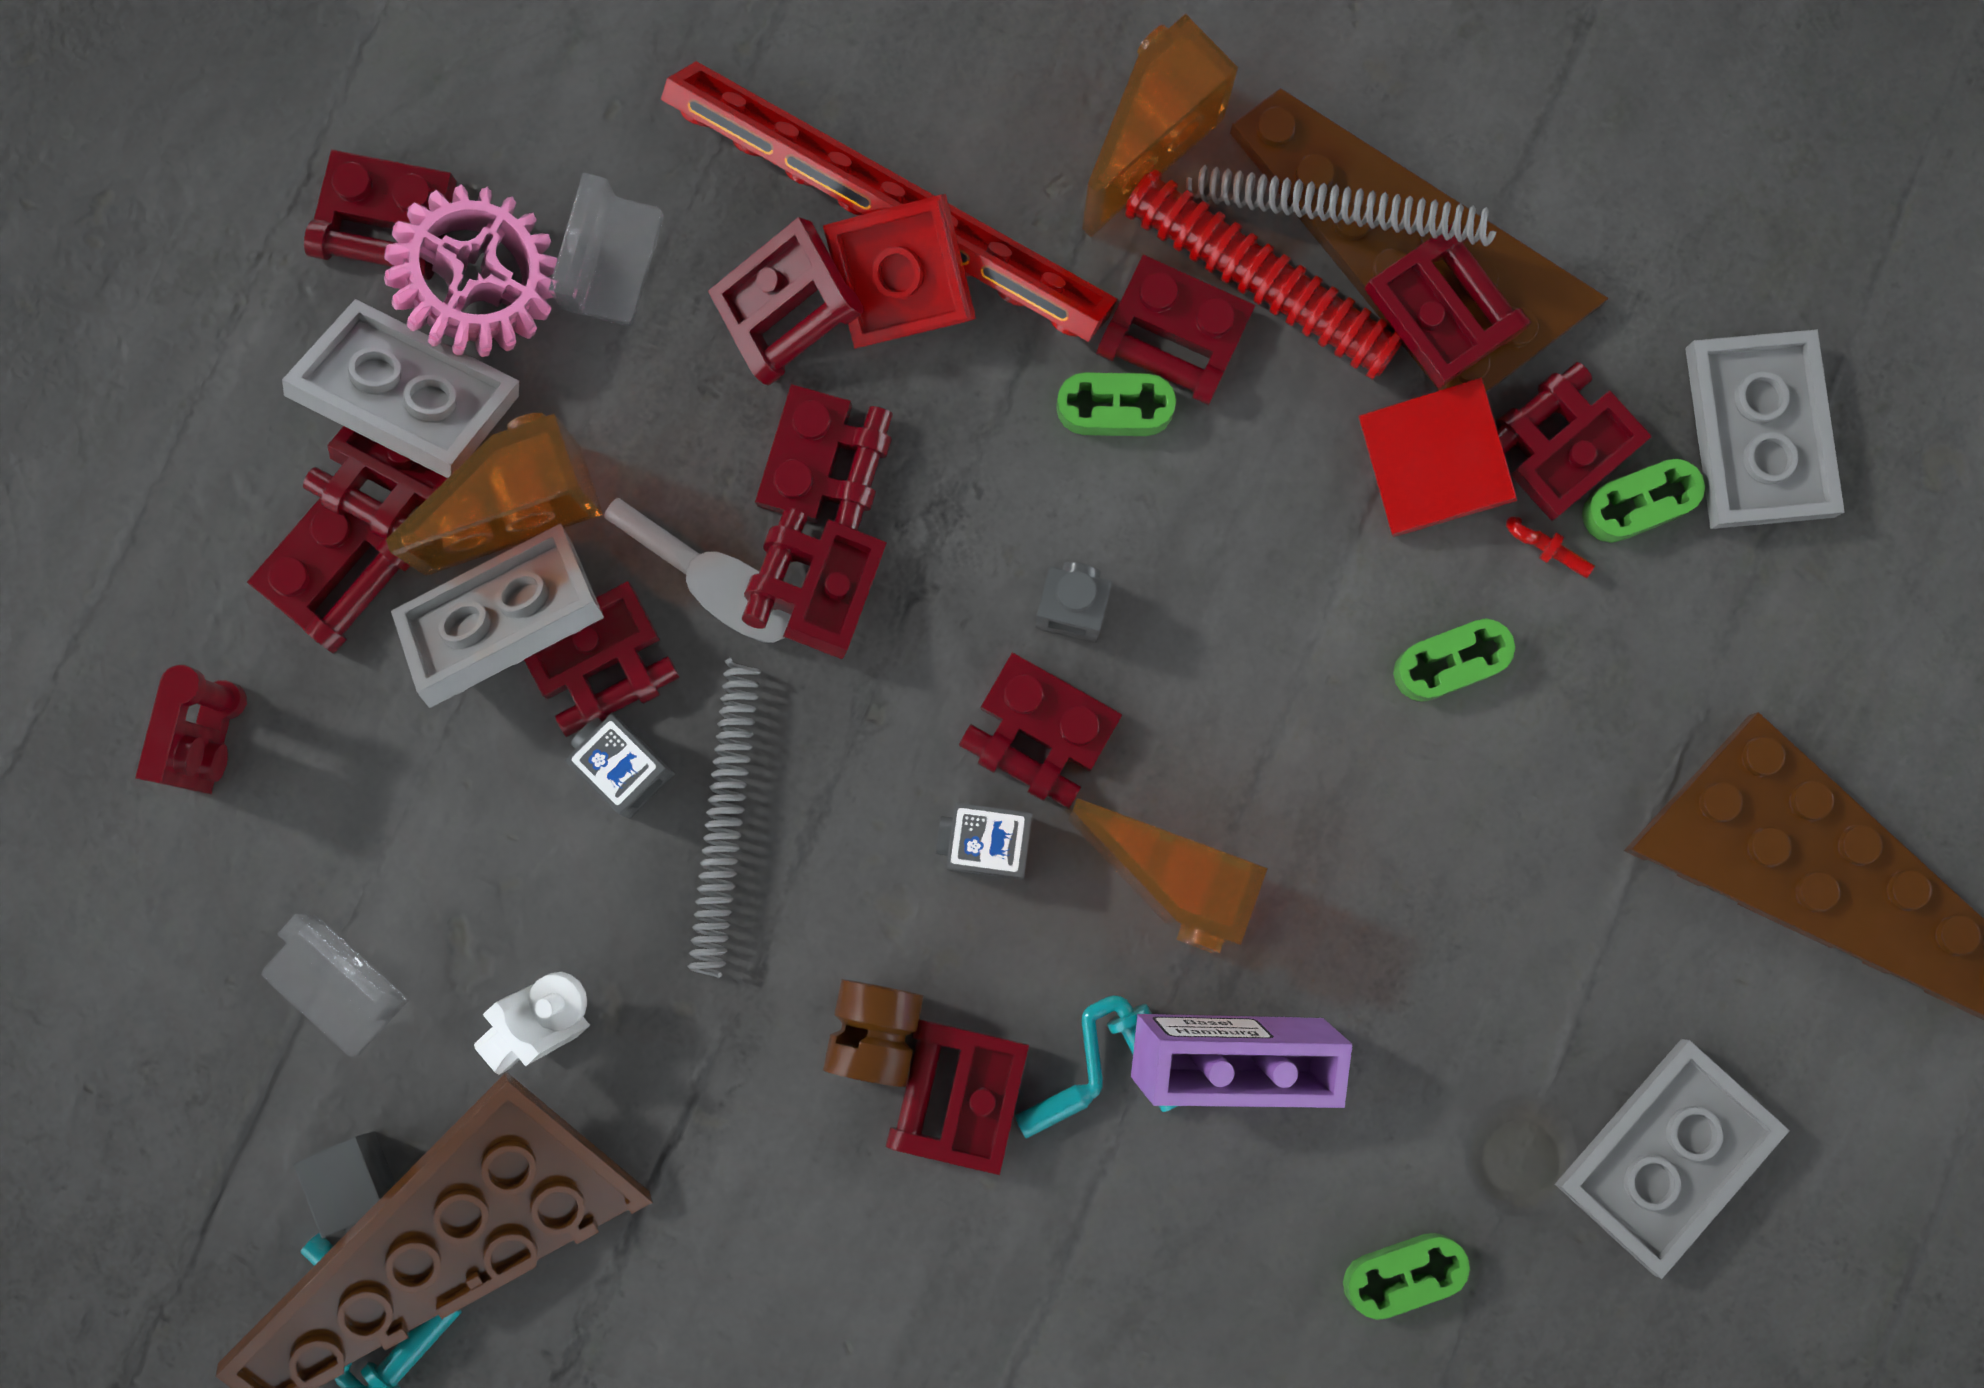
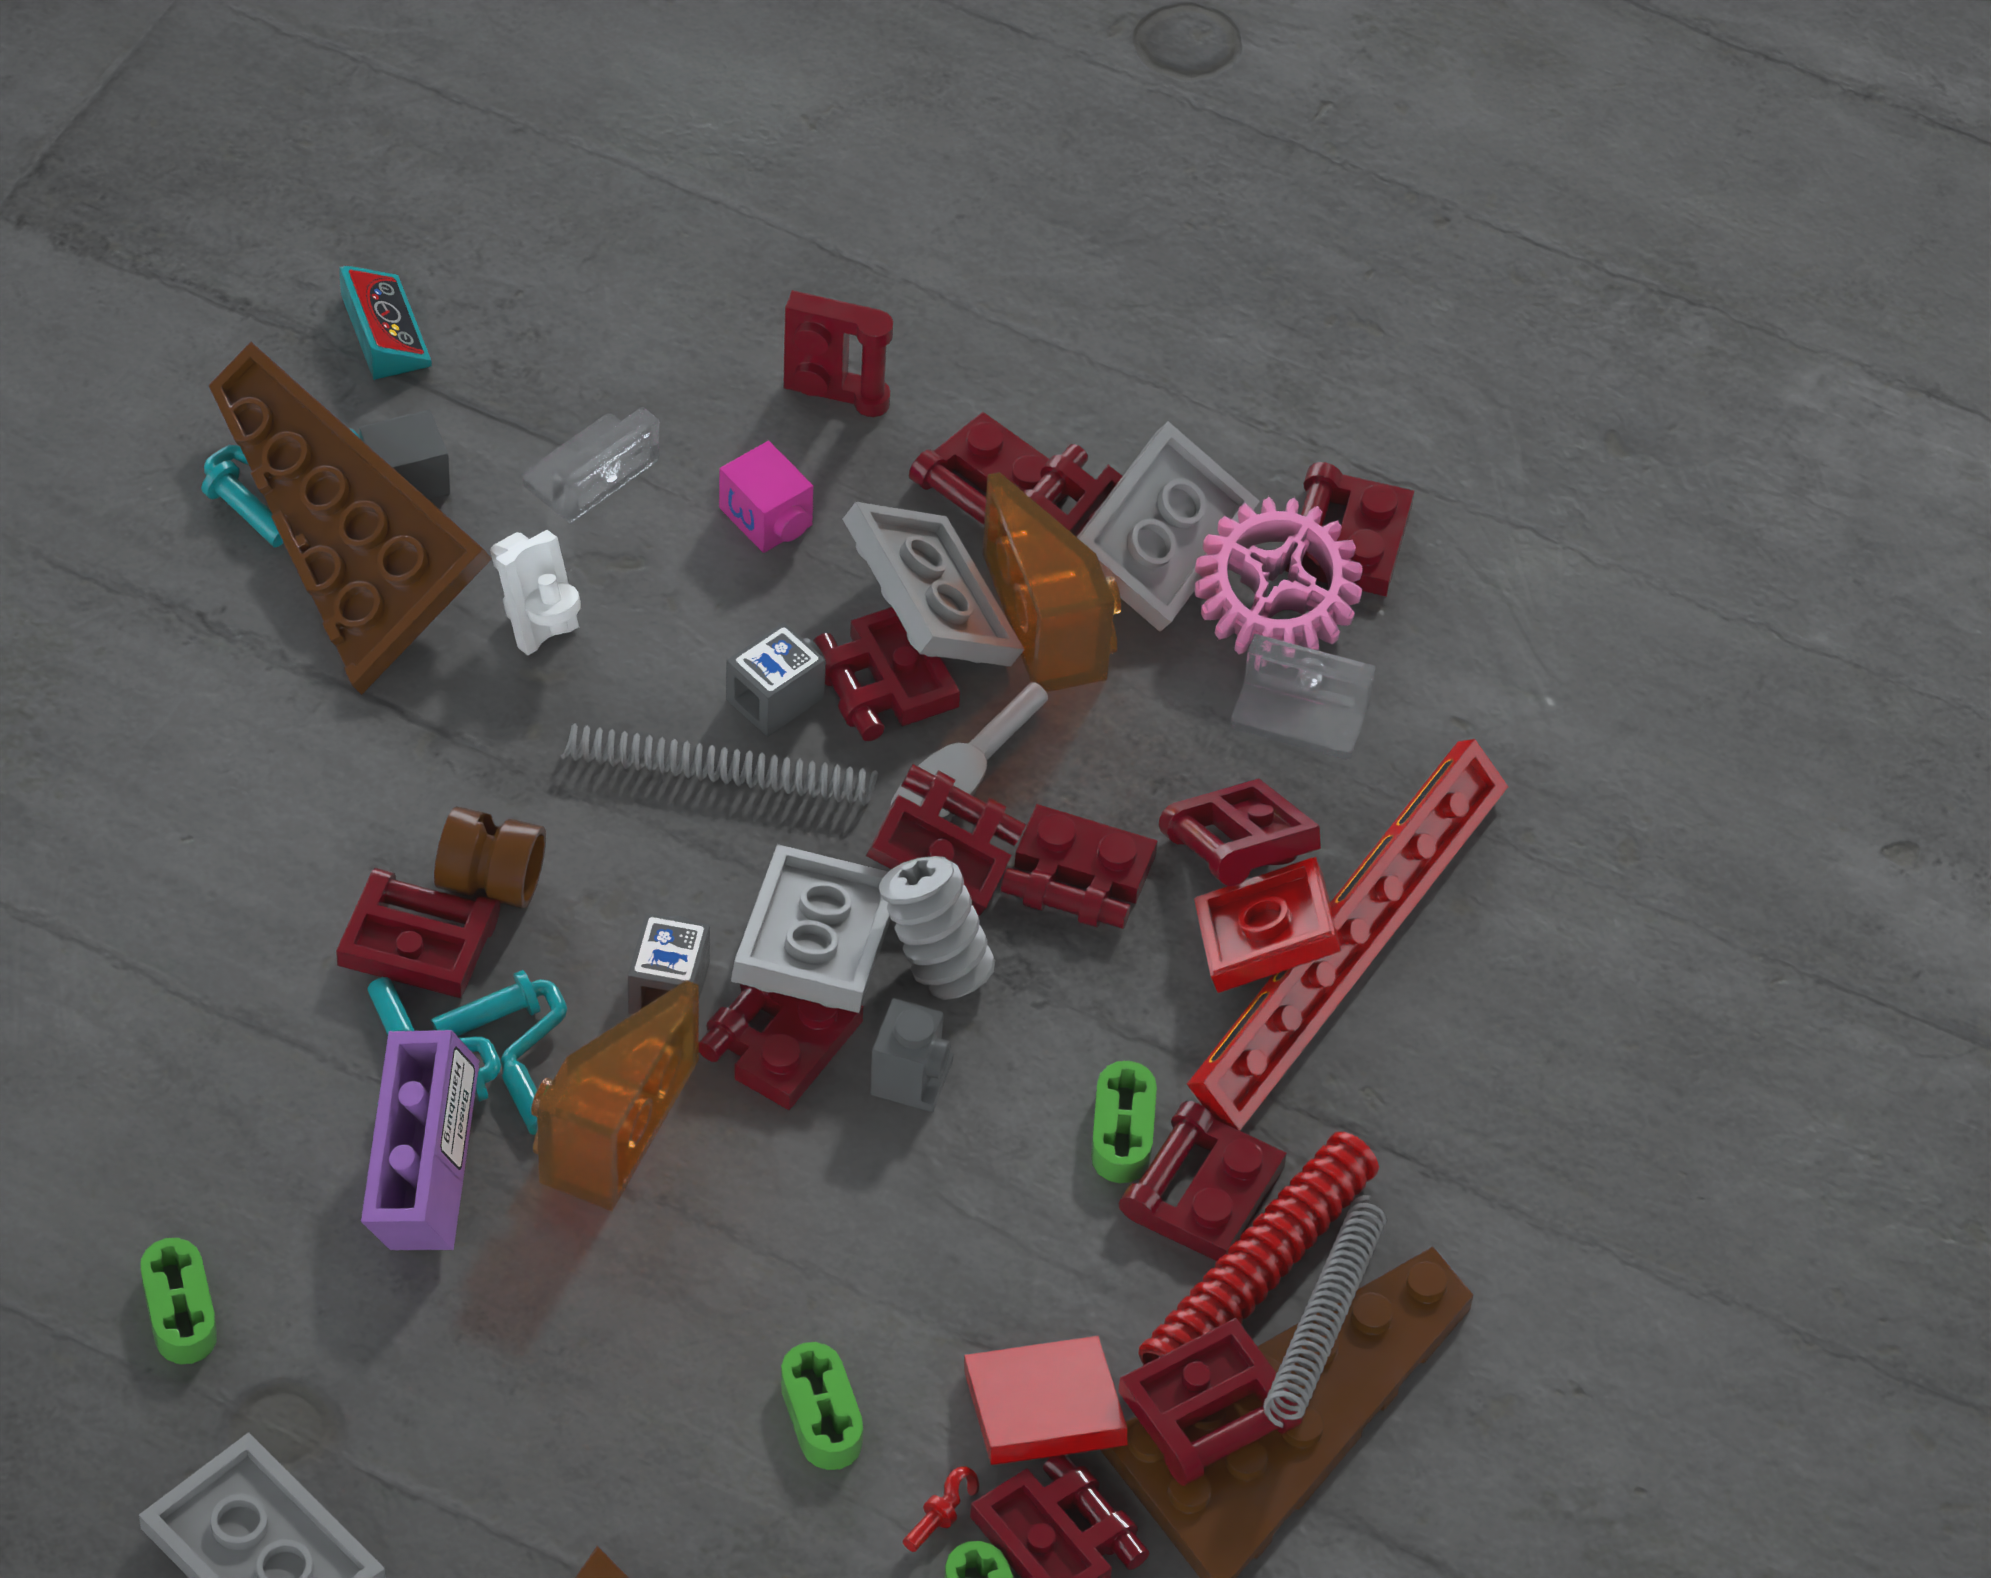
camera: 90 degrees right, 30 degrees down
clear orange slope [1082,14,1238,237] -> none
none -> slope [339,266,432,380]
none -> teal piece [431,970,567,1135]
none -> dark pink brick [719,440,813,553]
none -> light grey plate [731,844,891,1013]
none -> light grey piece [879,856,995,1000]

